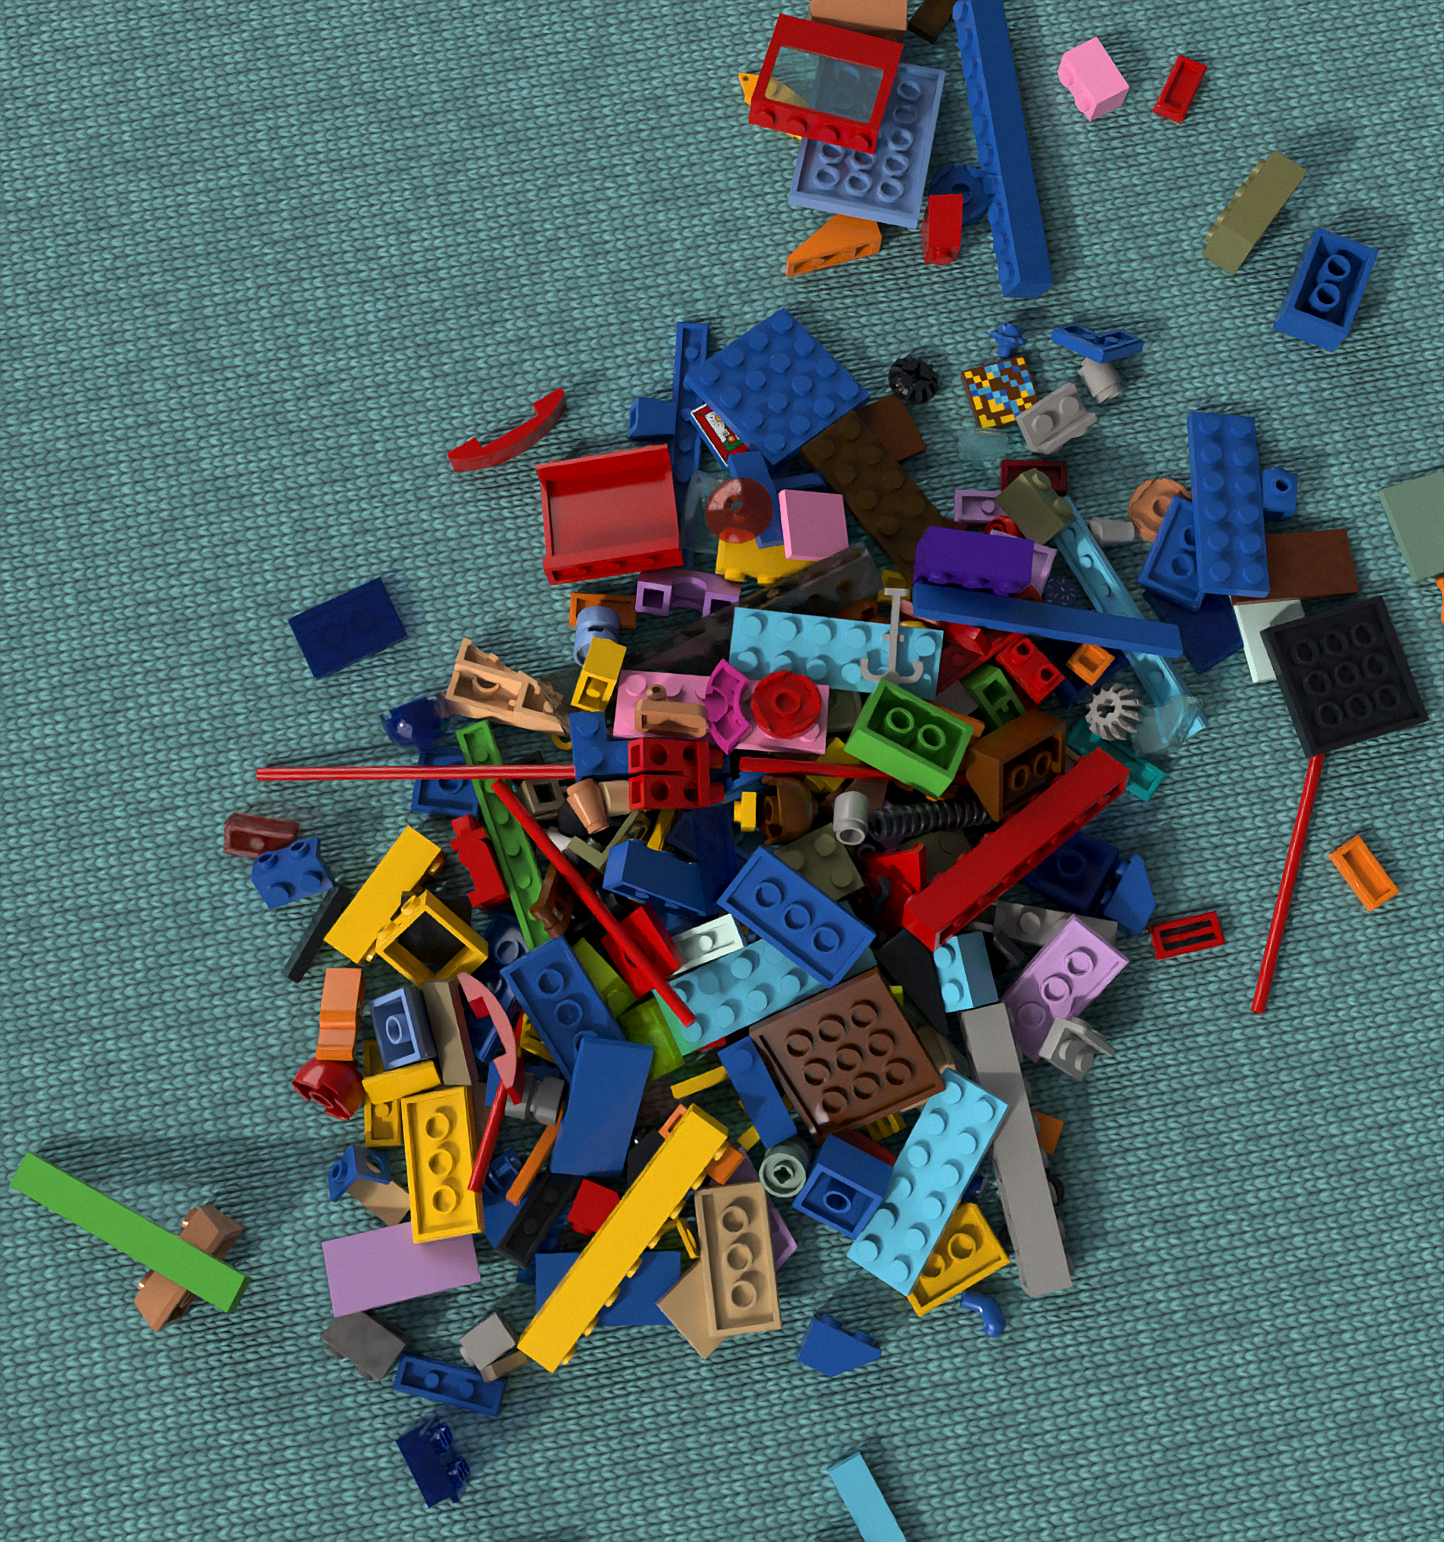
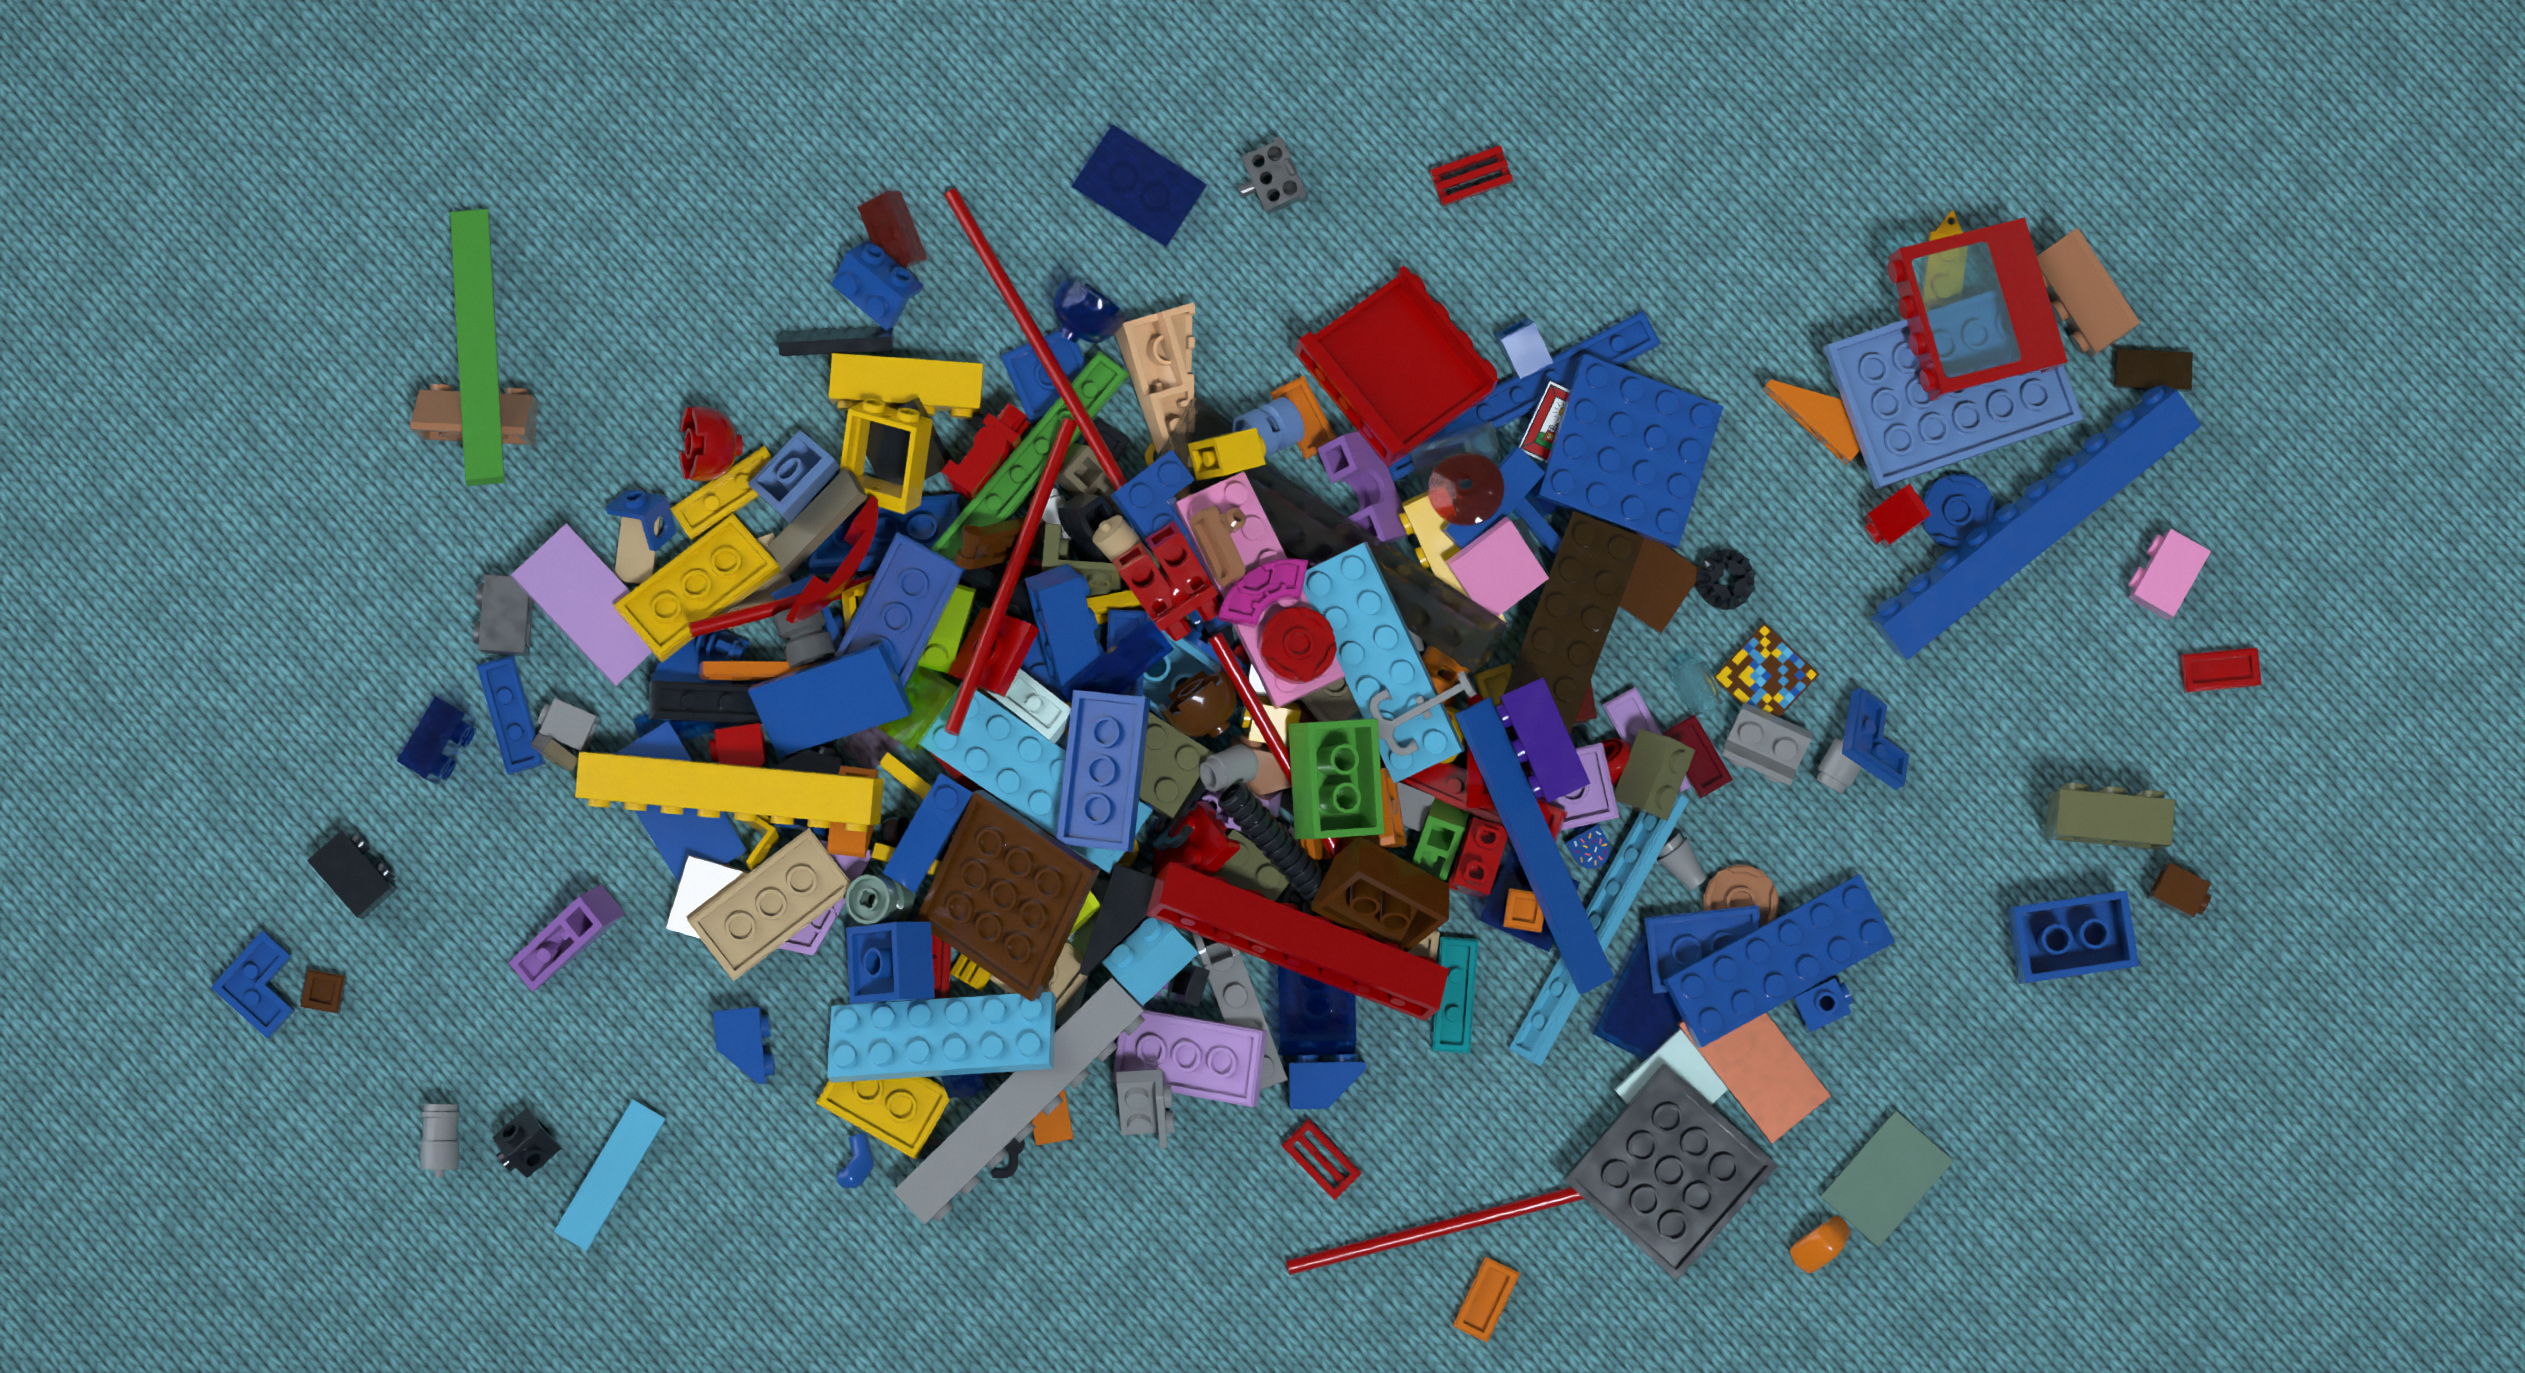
camera: 65 degrees right, 5 degrees up
orange piece [316,968,367,1061] -> none
yellow slope [362,1060,442,1105] -> none
red slope [446,388,567,471] -> none
nougat cone [566,778,609,834] -> none
yellow plate [734,792,756,832] -> none
blue plant [990,323,1028,358] -> none
light grey gear [1084,682,1145,741] -> none
clear light blue slope [1129,693,1203,757] -> none
none -> medium lavender slope [509,884,625,992]
none -> black hinge [879,817,910,848]
none -> flat silver piece [1238,136,1309,215]
none -> red tile [1430,145,1513,207]
none -> reddish brown brick [2147,863,2212,919]

